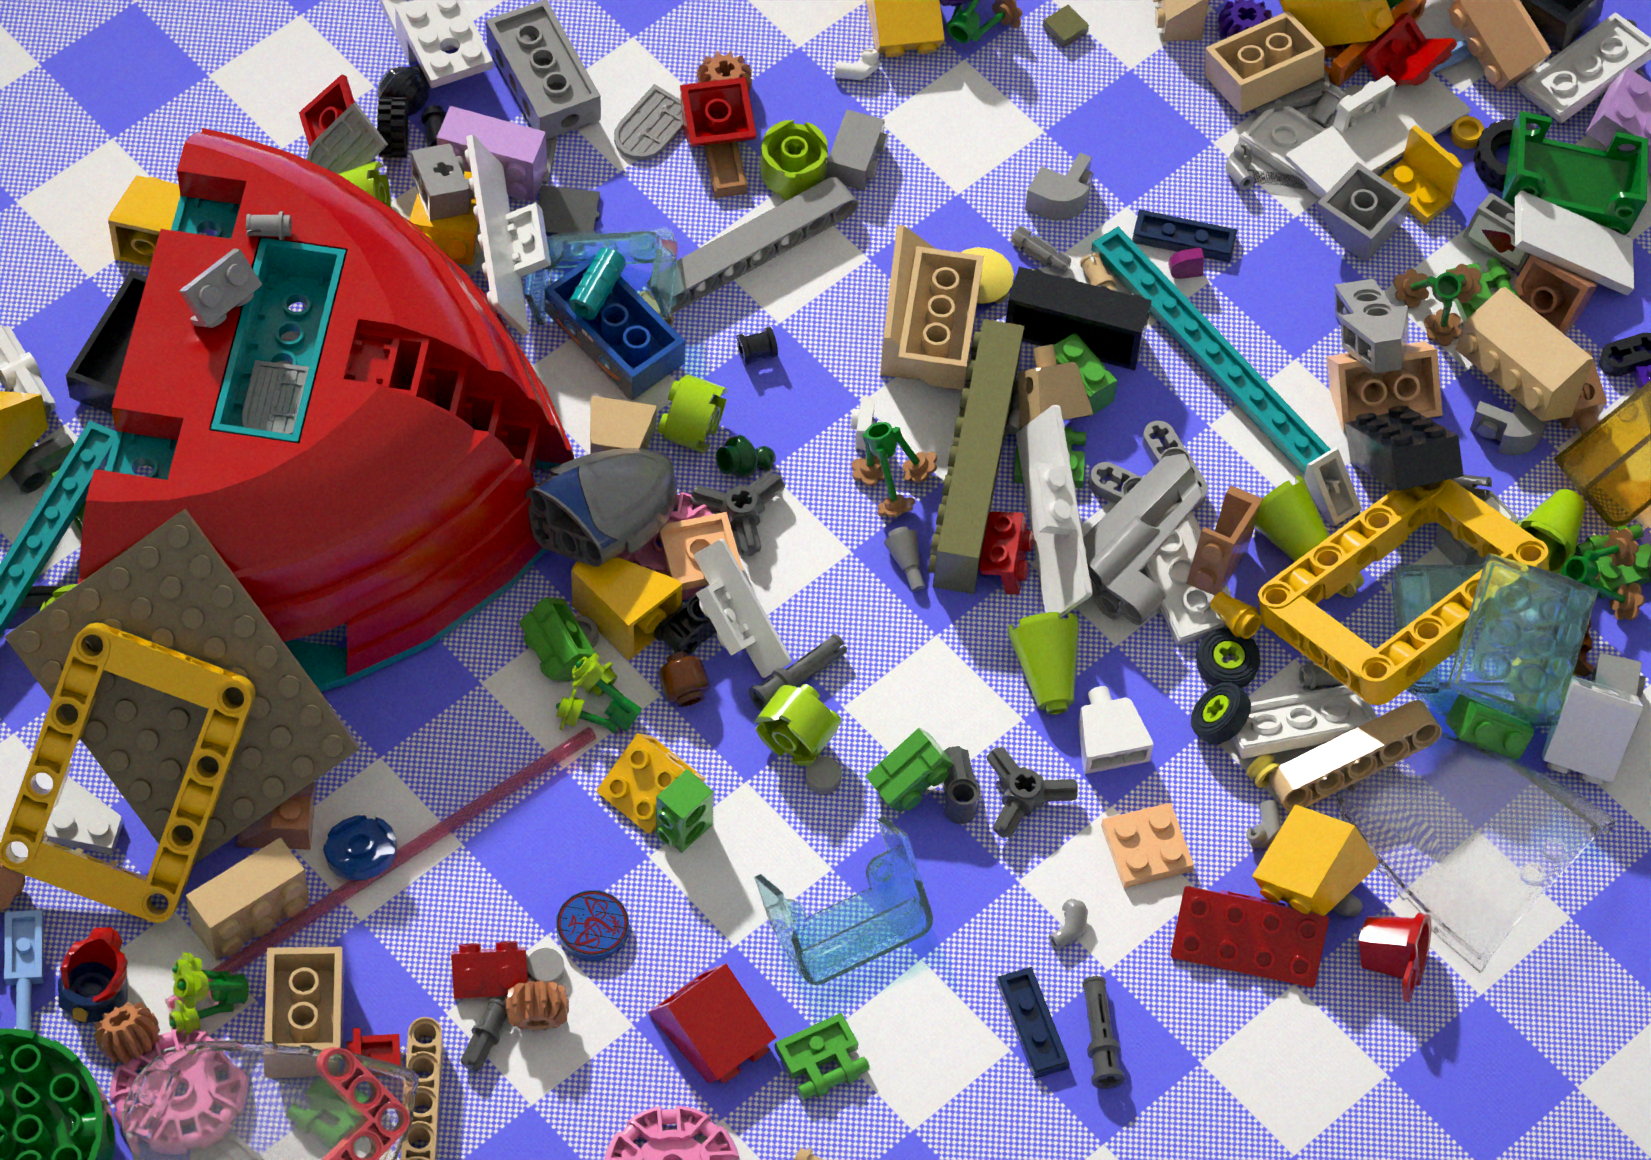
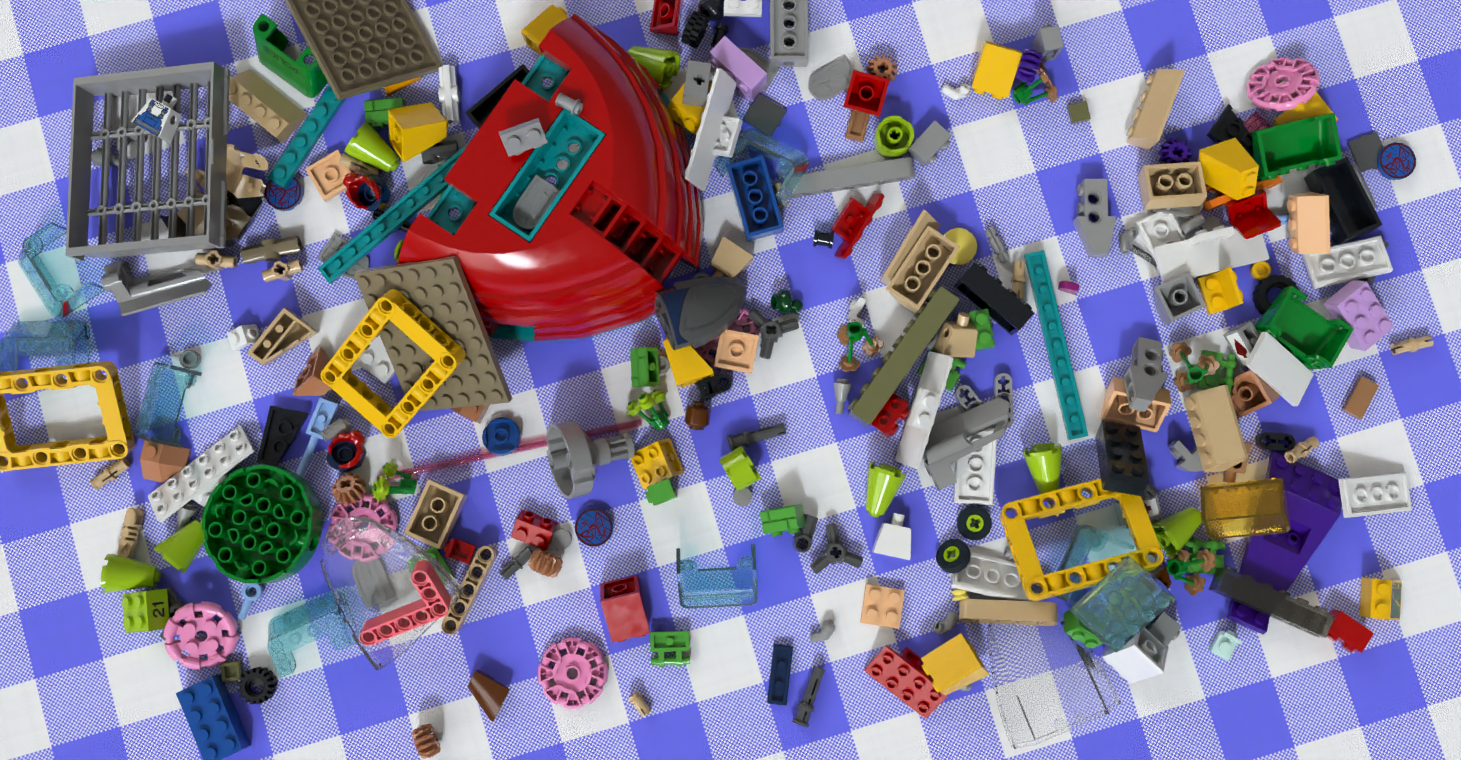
camera: 30 degrees right, 25 degrees up
tan brick [186,837,309,960] -> none
light grey window [306,103,388,174] -> none
teal axle [568,247,626,320] -> none
lime brick [657,374,728,453] -> none
white bracket [694,539,792,678] -> none
light grey brick [1025,153,1094,221] -> none
dark blue tile [1132,209,1238,263] -> none
medium nougat panel [1186,485,1263,596] -> none
yellow cone [1210,592,1262,639] -> none
white slope [1304,448,1362,526] -> none
red container [1358,913,1432,1003] -> none
none -> light grey cone [320,418,352,442]
none -> light grey piece [546,420,635,499]
none -> red bracket [830,193,885,259]
none -> light grey brick [1073,179,1116,258]

